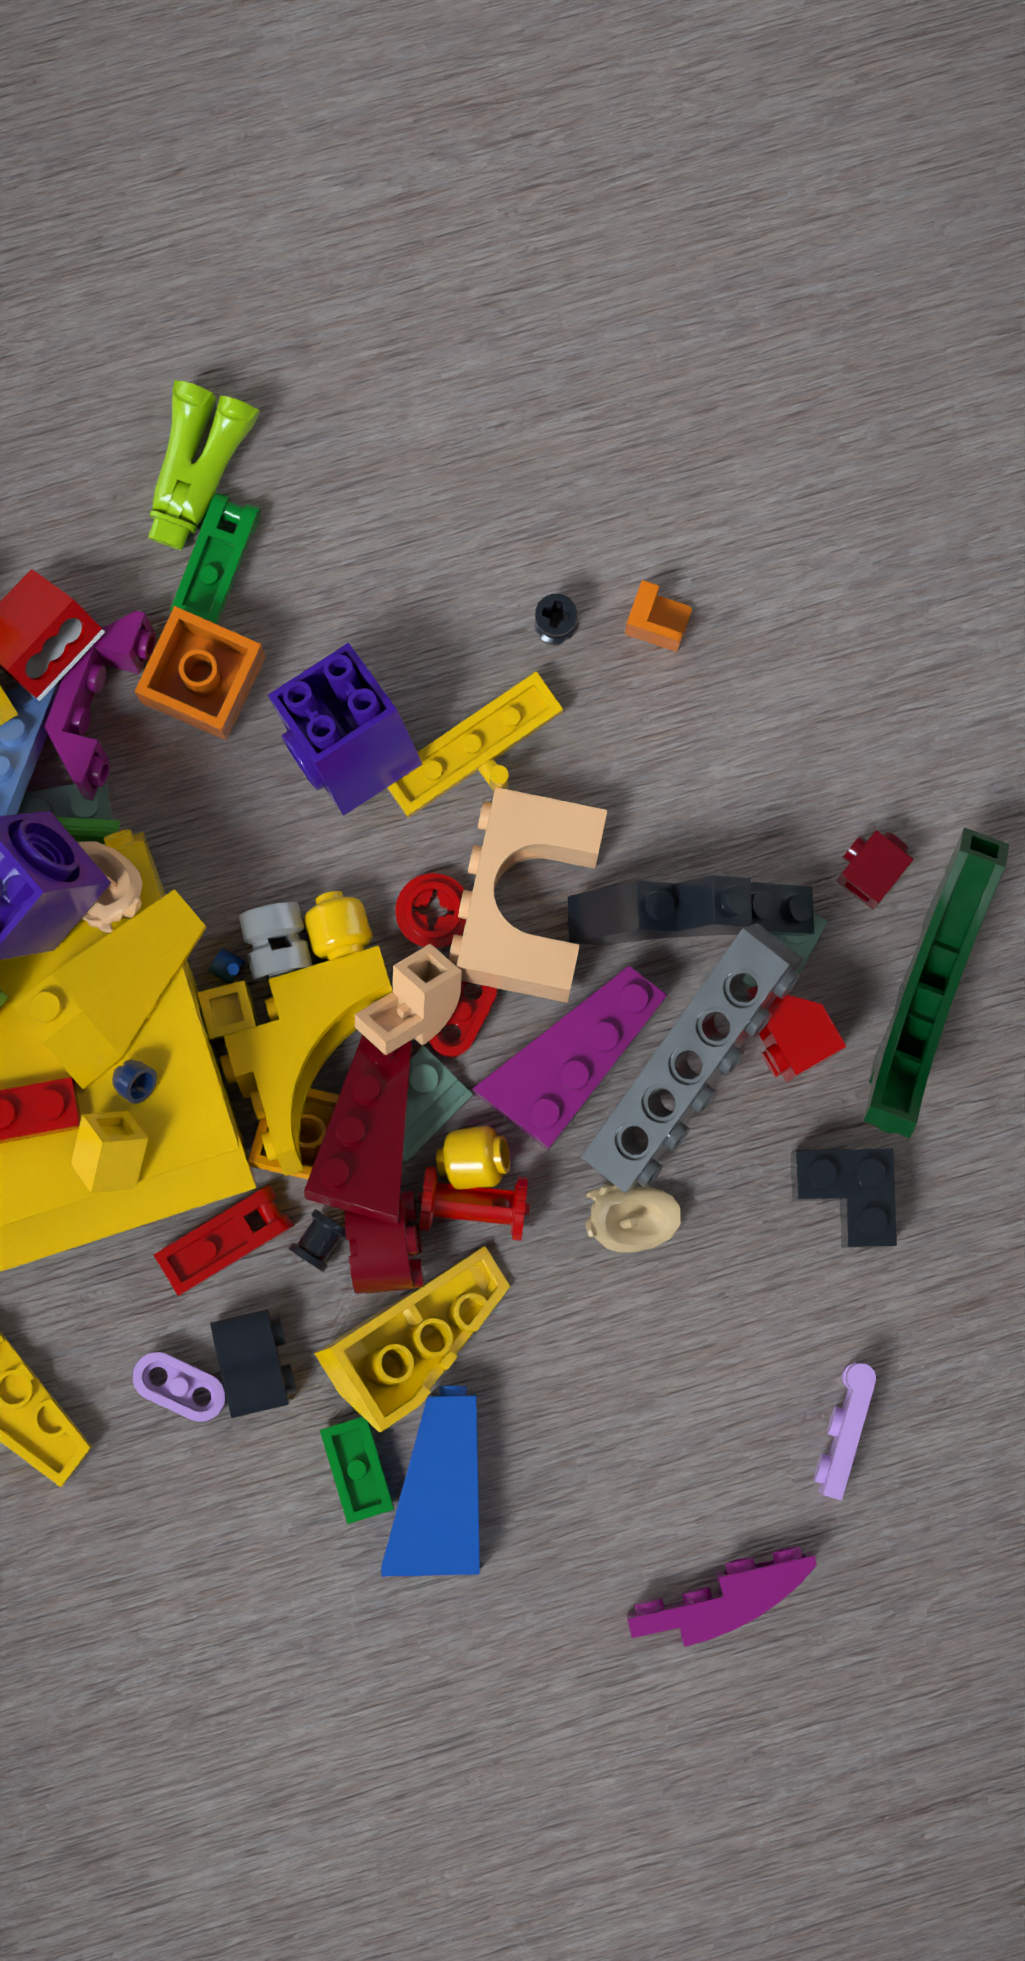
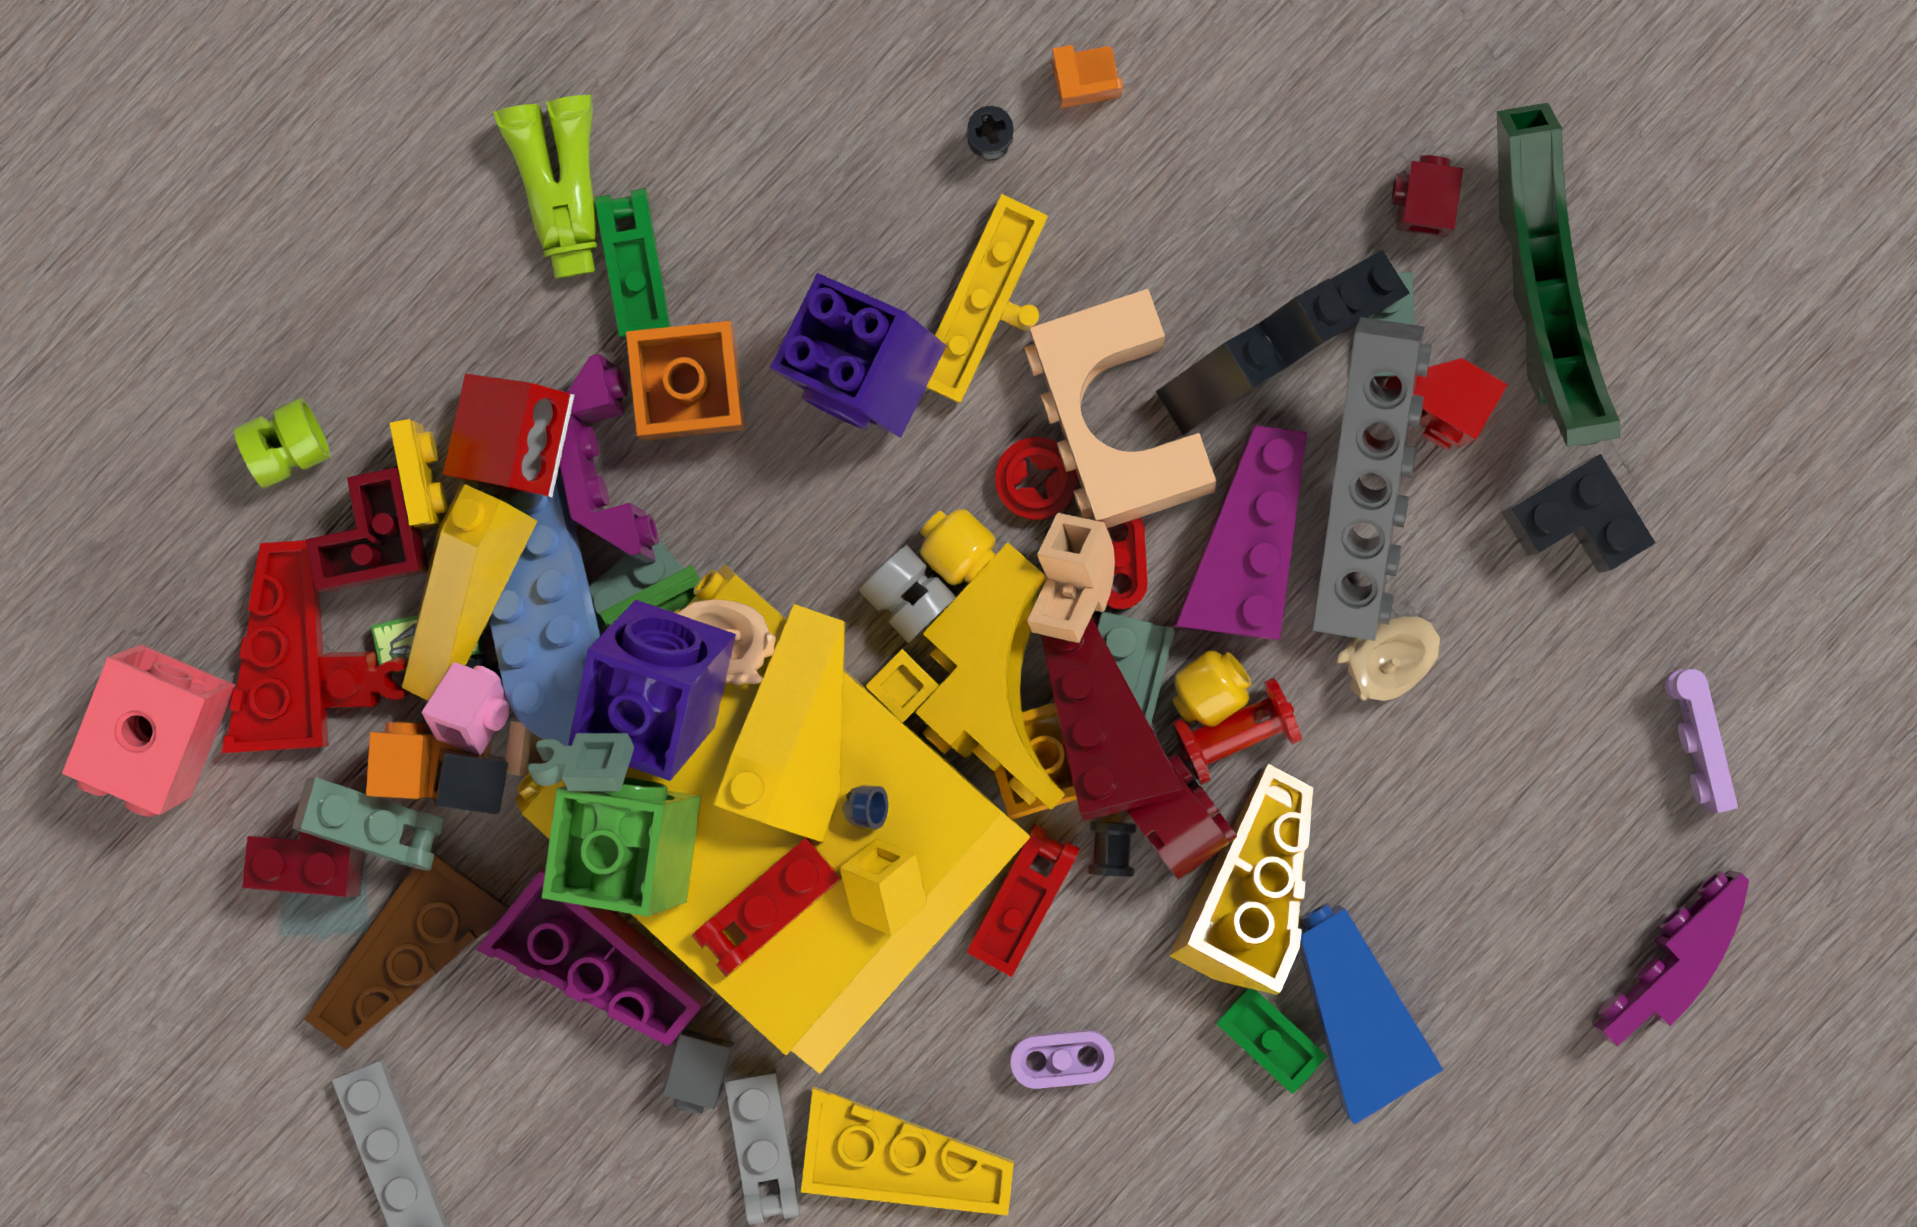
camera: 25 degrees left, 5 degrees up
blue hand [209,948,246,984] -> none
black brick [210,1309,297,1418] -> none

